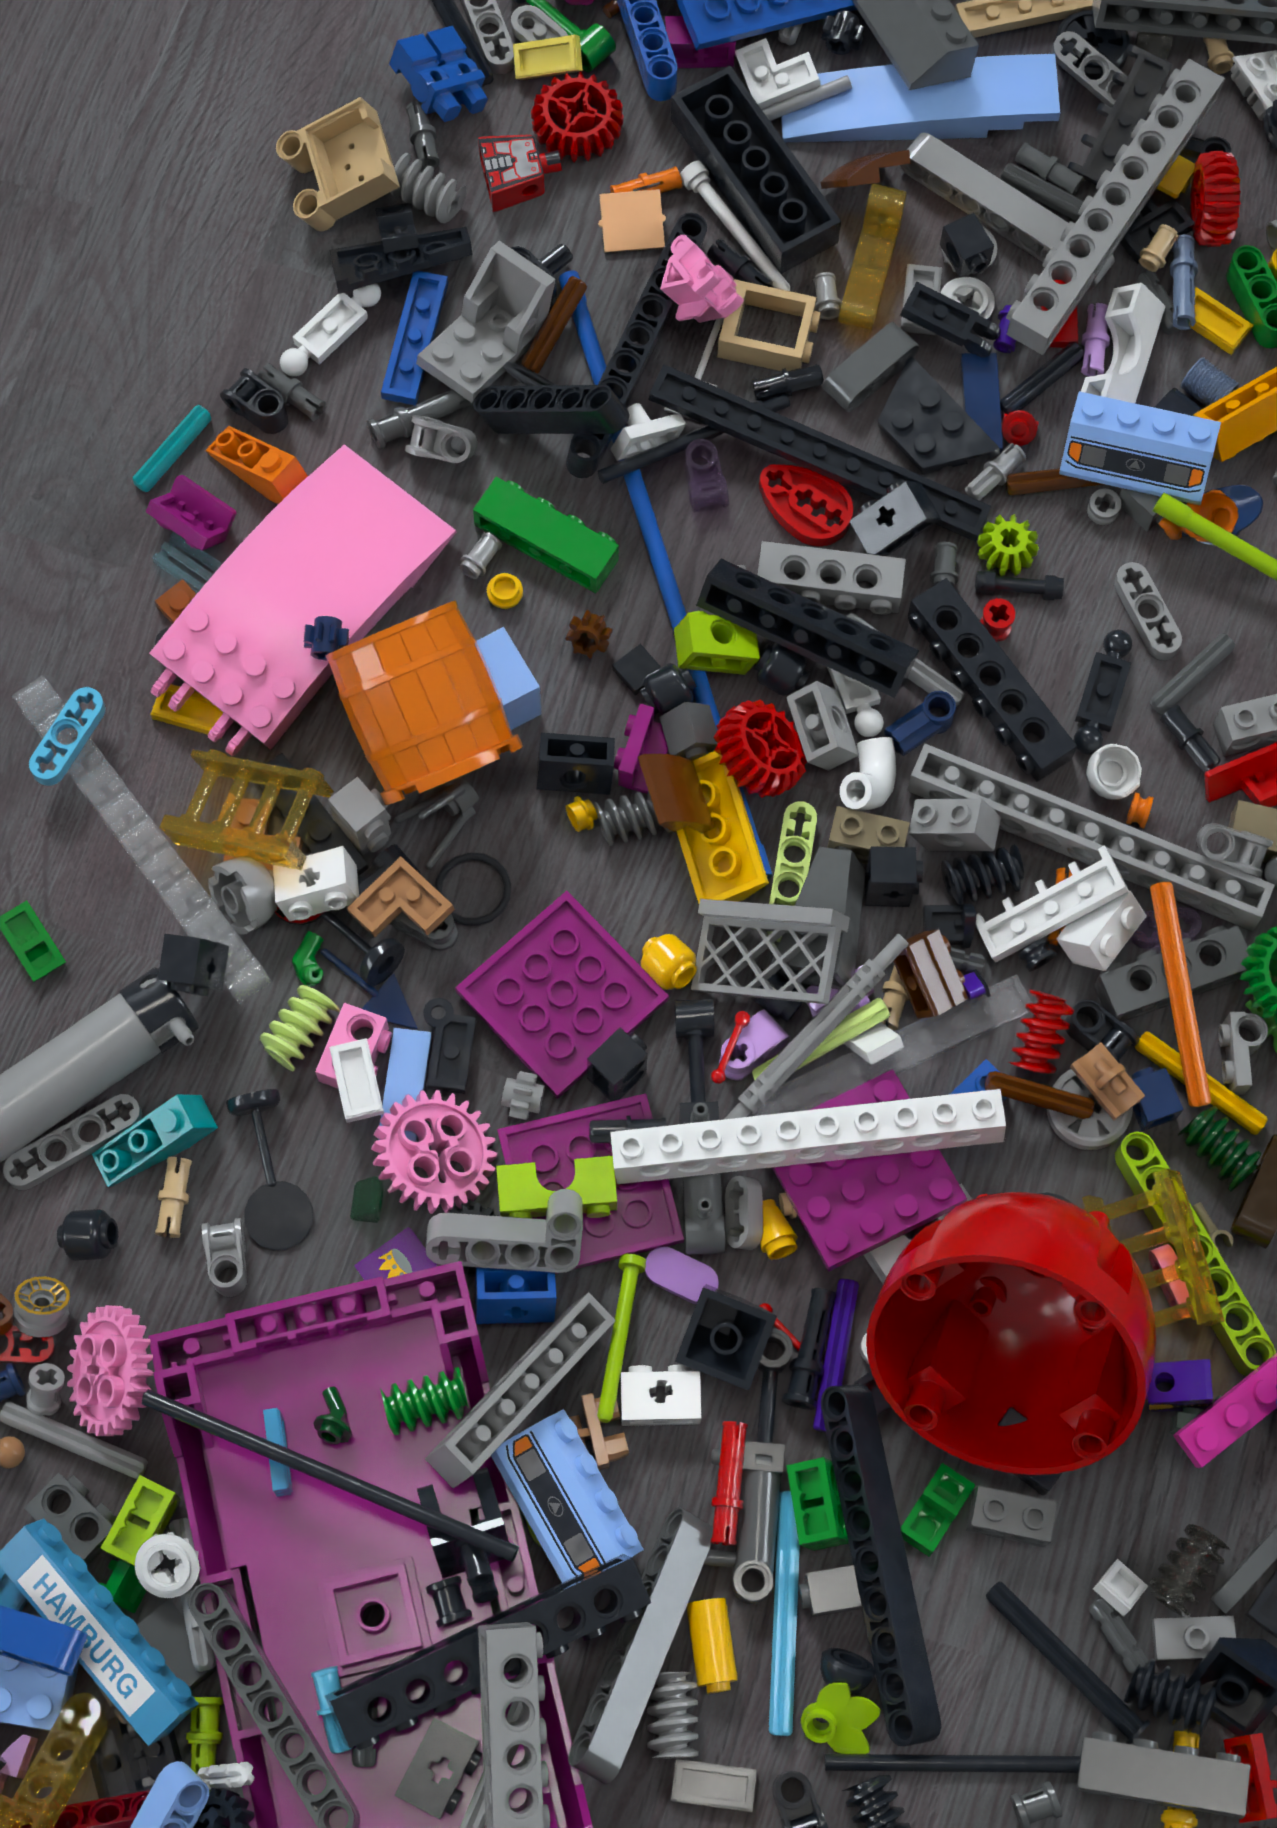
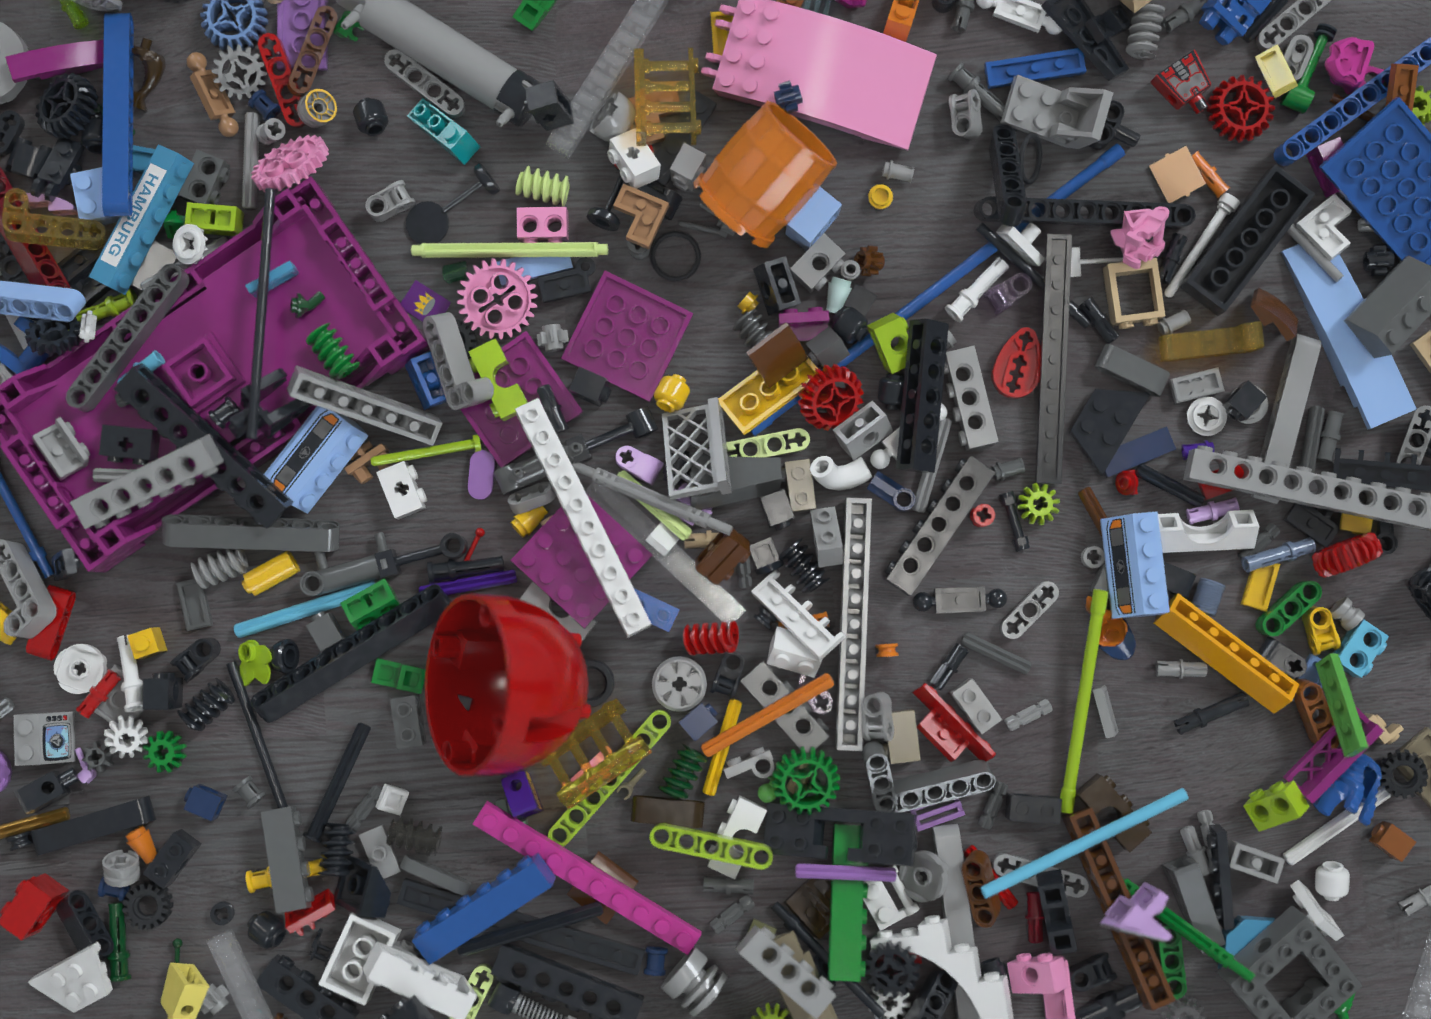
camera: 70 degrees right, 15 degrees up
tan pin [155,1157,192,1238] -> none
green arm [292,931,324,987] -> none
dark blue piece [321,948,418,1029] -> none
white tile [329,1038,384,1123] -> none
green brick [473,477,619,594] -> none
reddish brown axle [521,276,587,374] -> none
black slope [675,1284,777,1391] -> none
red hinge [711,1011,750,1084] -> none
red pin [711,1421,748,1546] -> none
brick [850,480,941,556] -> none
black hinge [899,281,1001,358] -> none
dark purple piece [963,969,991,1001] -> none
light grey axle [965,443,1026,501] -> none
reddish brown axle [985,1071,1095,1119] -> none
medium nougat hips [1070,1042,1145,1121] -> none
white hair [1086,744,1142,799] -> none
tan pin [1139,224,1179,272] -> none
none -> yellowish green piece [411,242,608,258]
none -> light grey brick [790,233,846,293]
none -> light aqua cone [826,277,852,314]
none -> light grey pin [841,260,860,282]
none -> white pin [945,257,1009,323]

